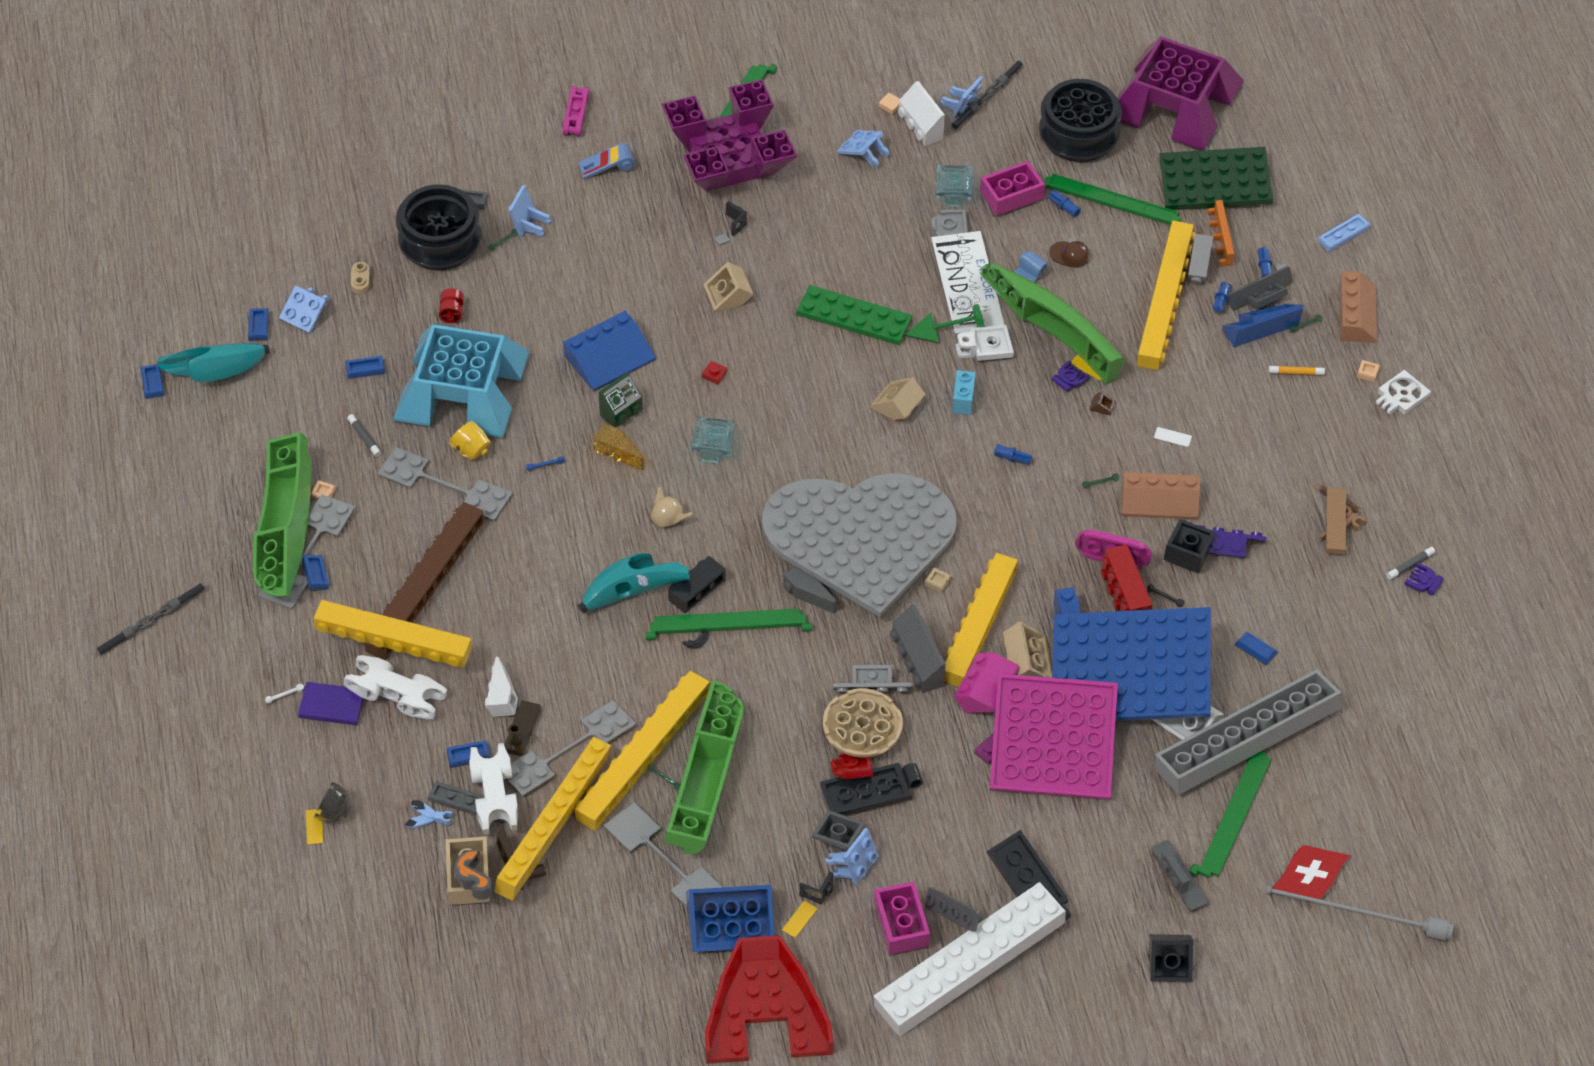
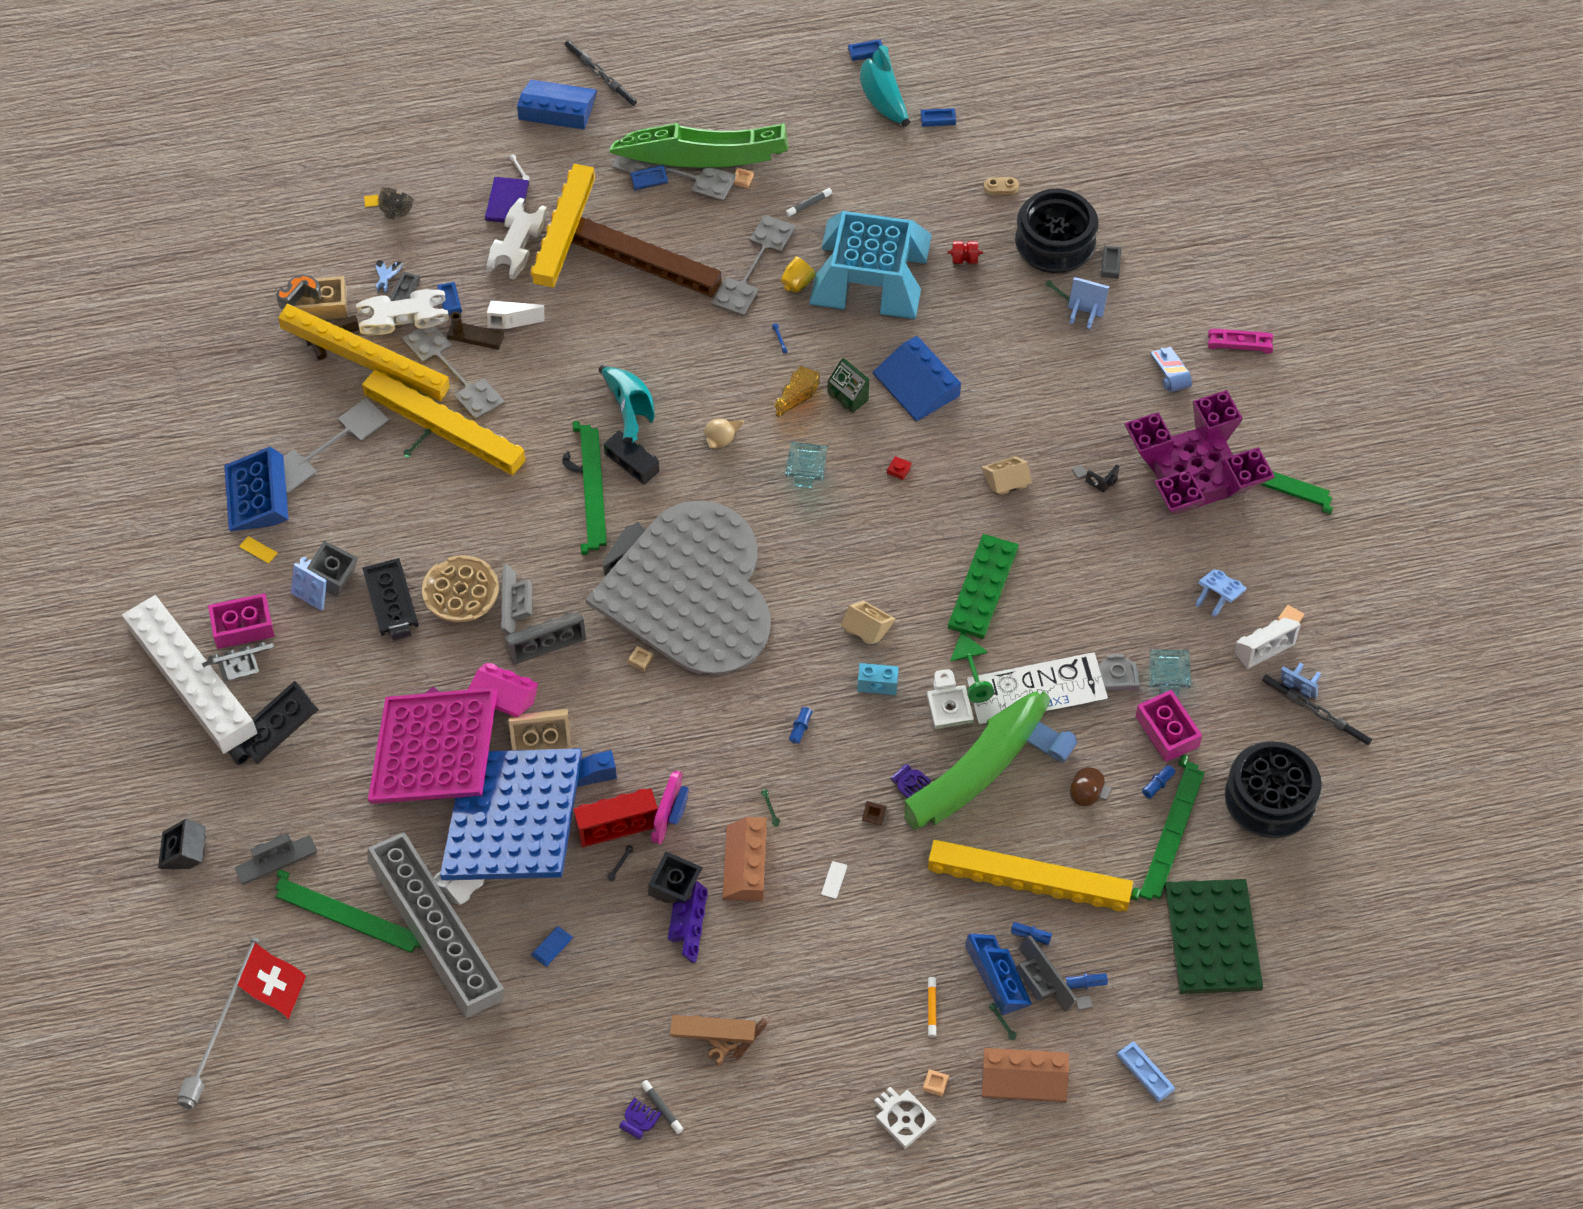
camera: 90 degrees right, 5 degrees up
light blue plate [279,285,330,333] -> none
blue tile [345,356,385,379] -> none
bright green slope [664,680,744,854] -> none
red piece [705,935,833,1064] -> none
black bracket [799,871,834,905] -> none
red tile [830,753,873,779] -> none
yellow brick [944,553,1018,687] -> none
magenta slope [1117,36,1244,150] -> none
light grey slope [1188,233,1213,284] -> none
orange hinge [1207,200,1234,266] -> none
none -> blue slope [517,80,597,130]

